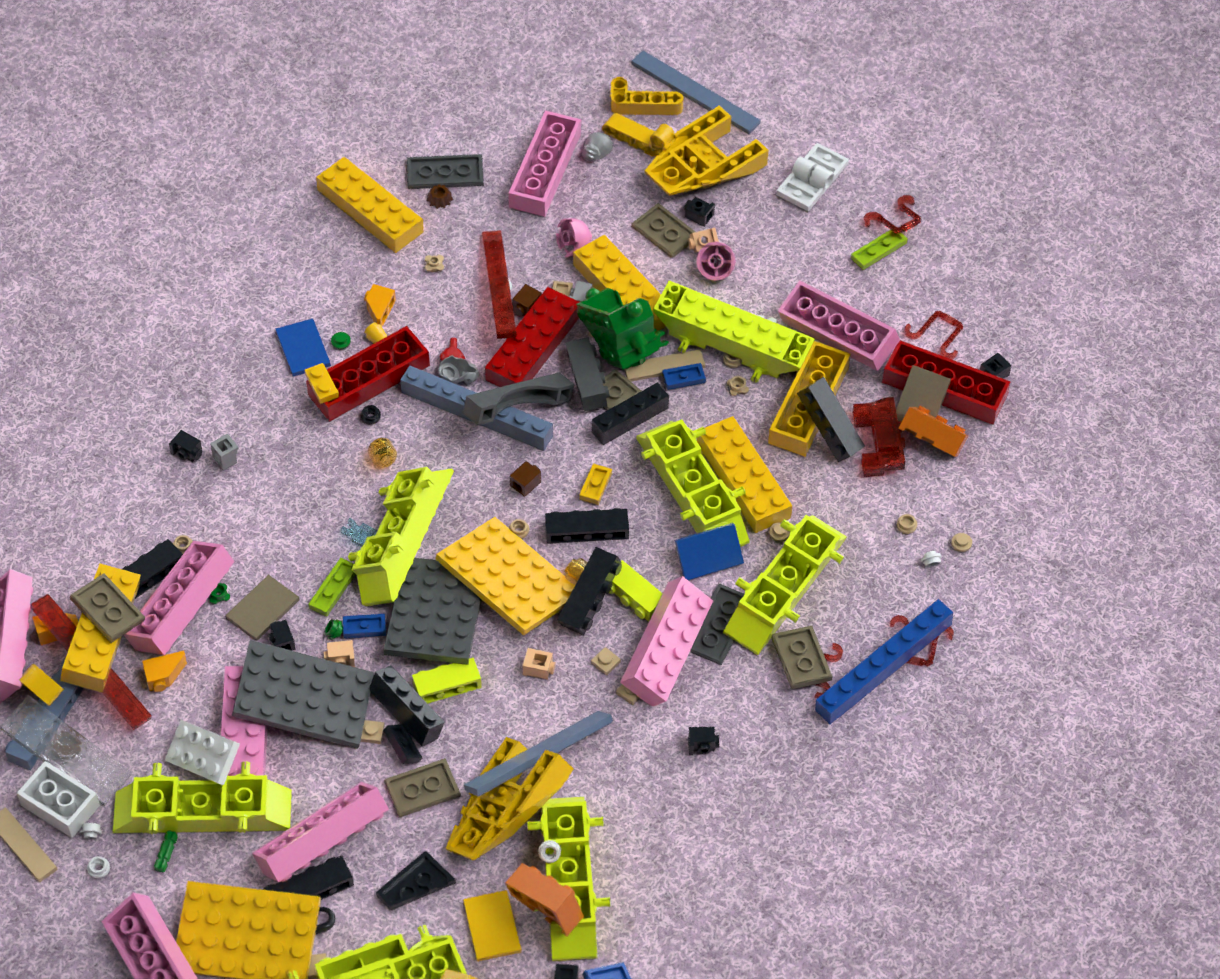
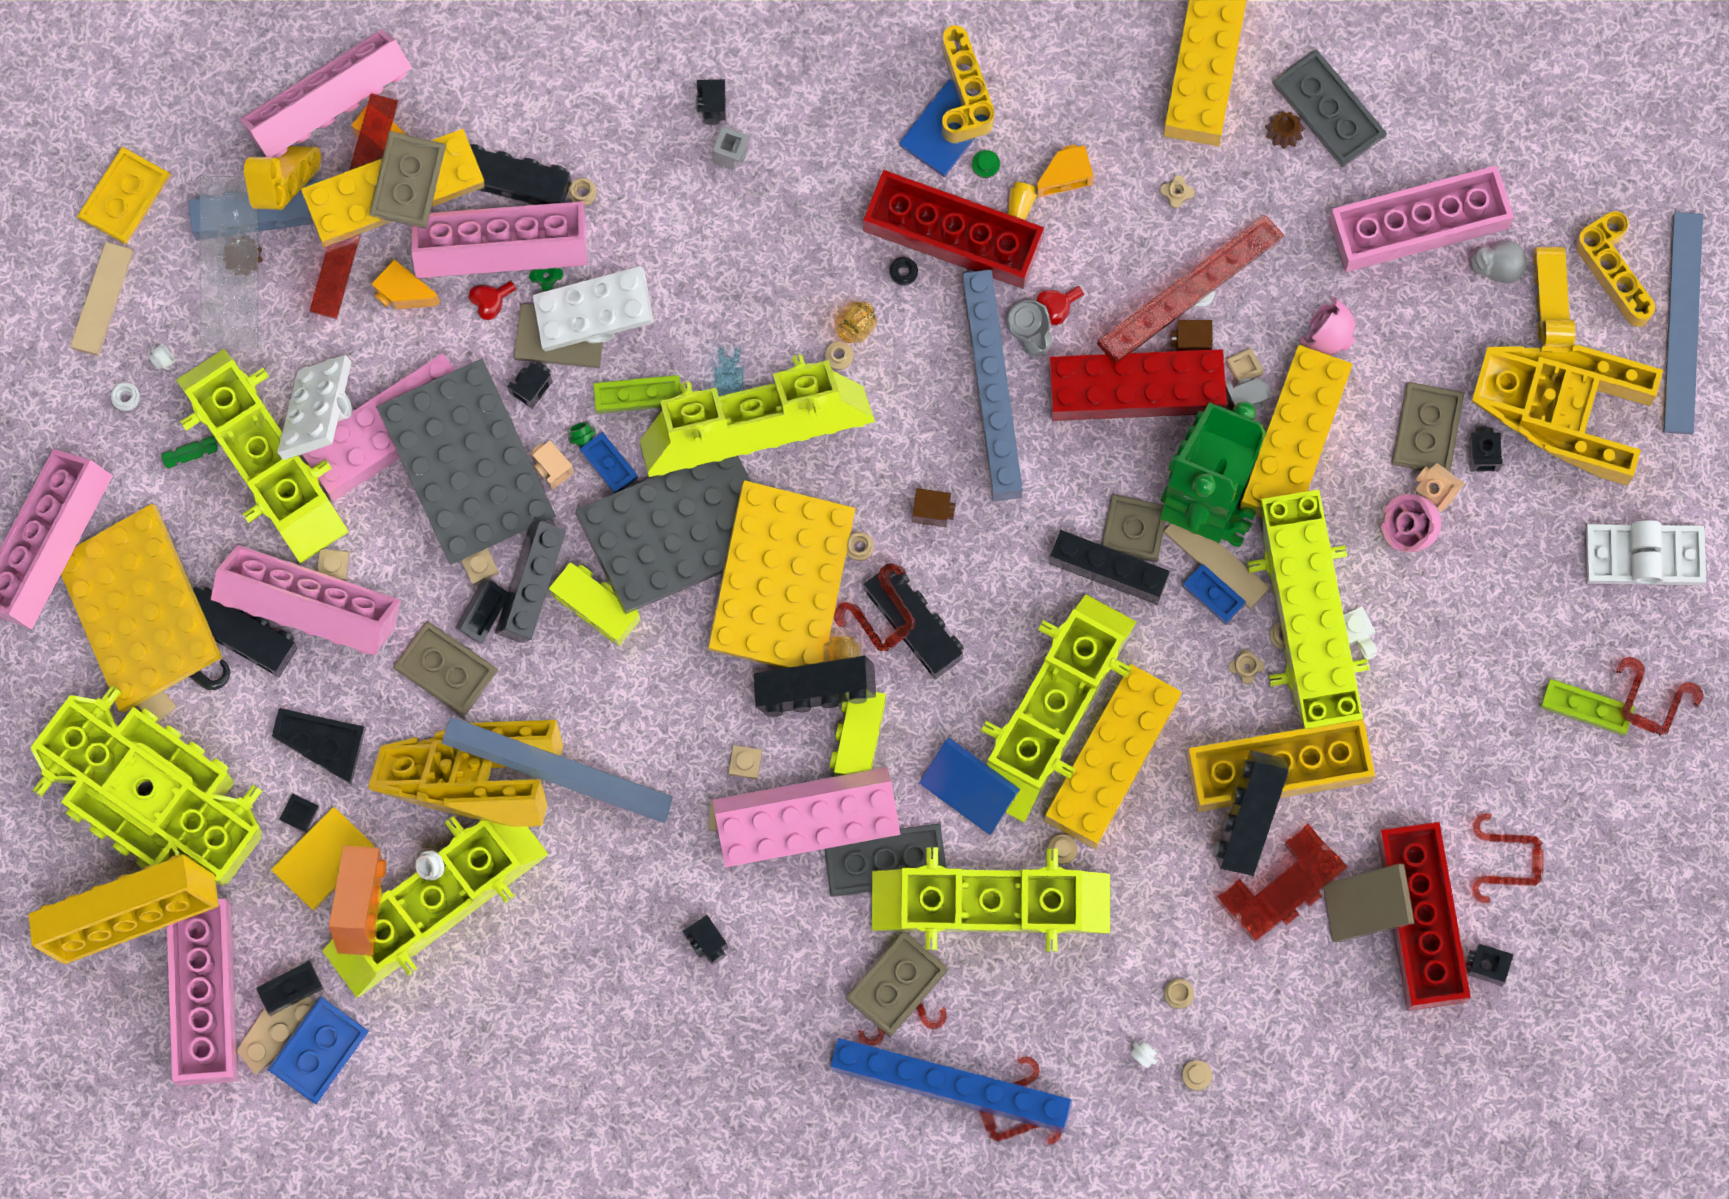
camera: 60 degrees right, 20 degrees up
white brick [17,761,100,838] -> none
yellow plate [304,363,339,404] -> none
dark grey arch [463,372,574,425] -> none
light nougat brick [523,648,556,680] -> none
dark grey brick [565,337,610,412] -> none
yellow plate [579,463,612,505] -> none
bright pink brick [778,280,900,371] -> none
orange wedge [899,405,969,457] -> none
none -> black tile [279,793,319,833]
none -> tan plate [317,549,350,582]
none -> red rock [468,281,517,321]
none -> white plate [533,266,654,351]
none -> tan plate [825,341,854,370]
none -> clear red piece [834,563,916,651]
none -> yellow beam [942,25,995,143]

